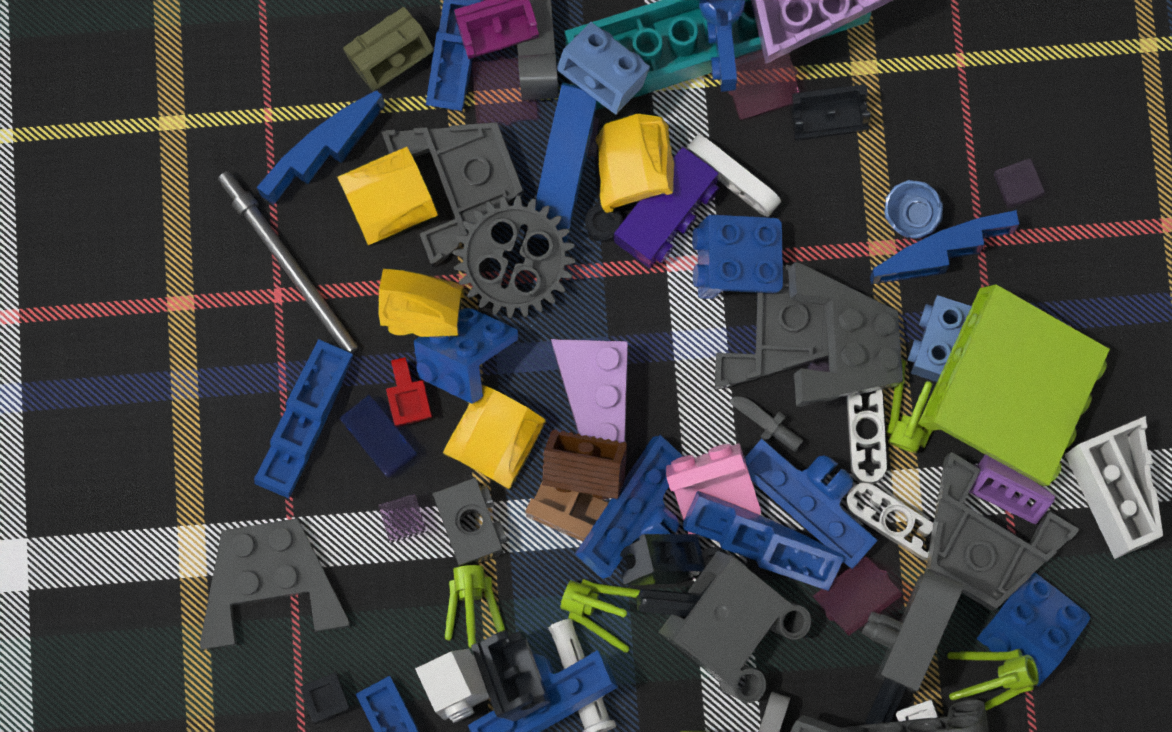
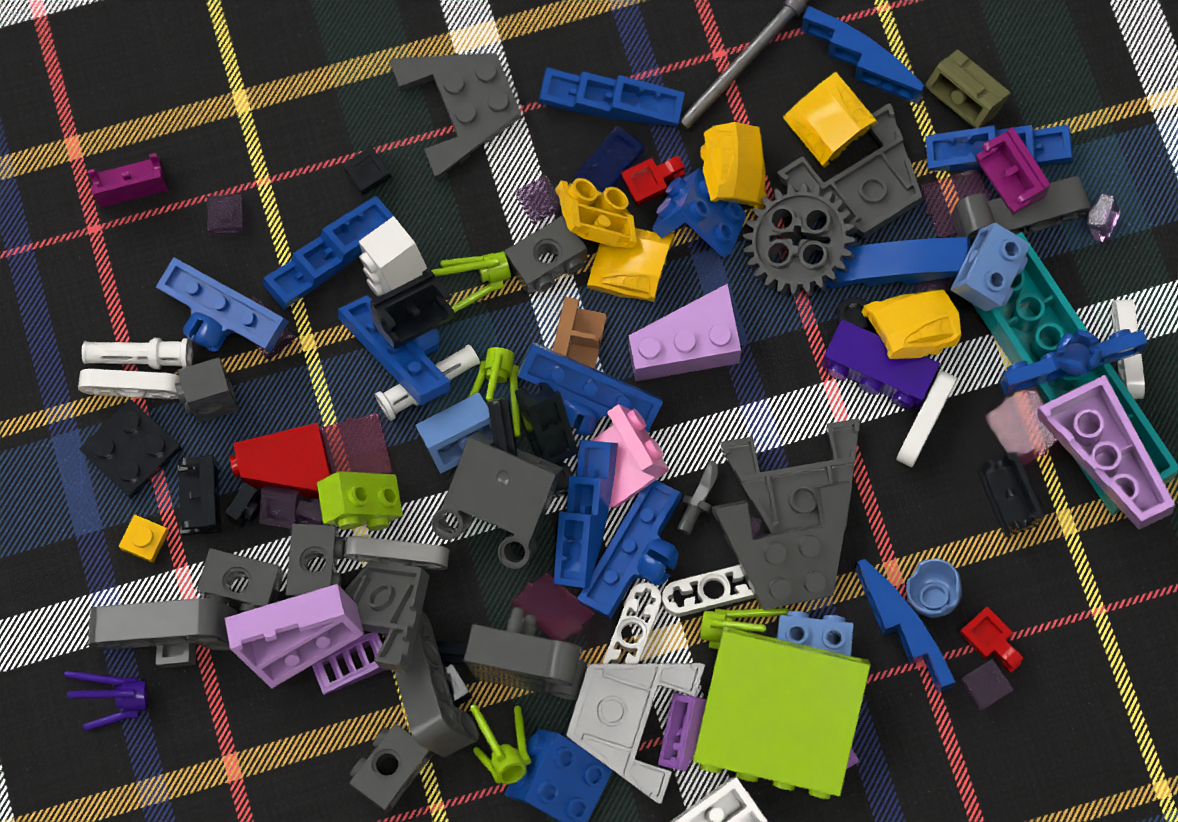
camera: 75 degrees right, 5 degrees down
reddish brown brick [542,429,627,500] -> none
blue bracket [692,215,783,299] -> none
none -> medium blue brick [415,392,493,474]
none -> yellow slope [555,178,637,248]
none -> red plate [960,606,1024,673]

